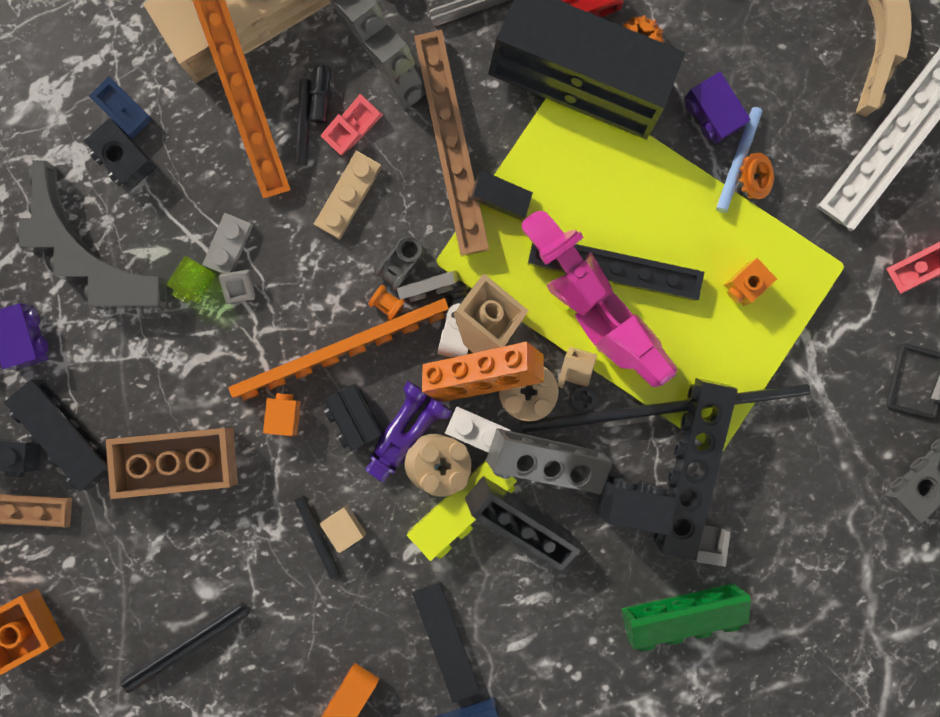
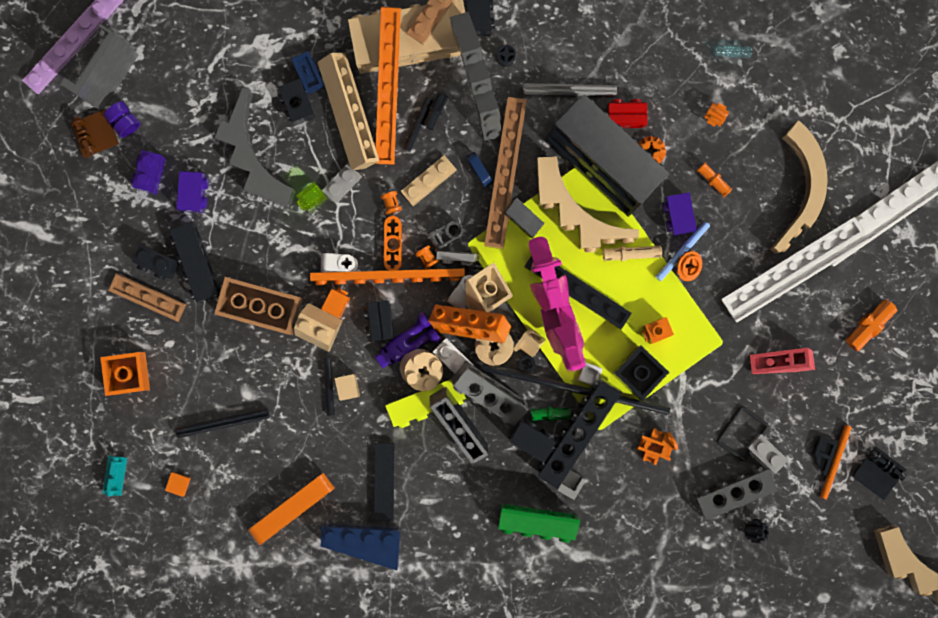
camera: 30 degrees right, 0 degrees up
light grey tile [219,270,255,304] -> none
coral slope [320,94,383,156] -> none
none -> tan slope [294,303,343,352]
none -> tan brick [318,53,379,170]
none -> white piece [321,253,358,273]
none -> orange bush [380,191,402,215]
none -> orange beam [384,216,402,271]
none -> dark blue beam [466,152,492,187]
none -> green pin [531,407,570,422]
none -> tan arch [536,156,639,253]
none -> white tile [578,362,603,385]
none -> tan pin [603,245,662,262]
none -> black brick [611,345,670,401]
none -> orange piece [638,428,678,465]
none -> orange pin [697,162,732,198]

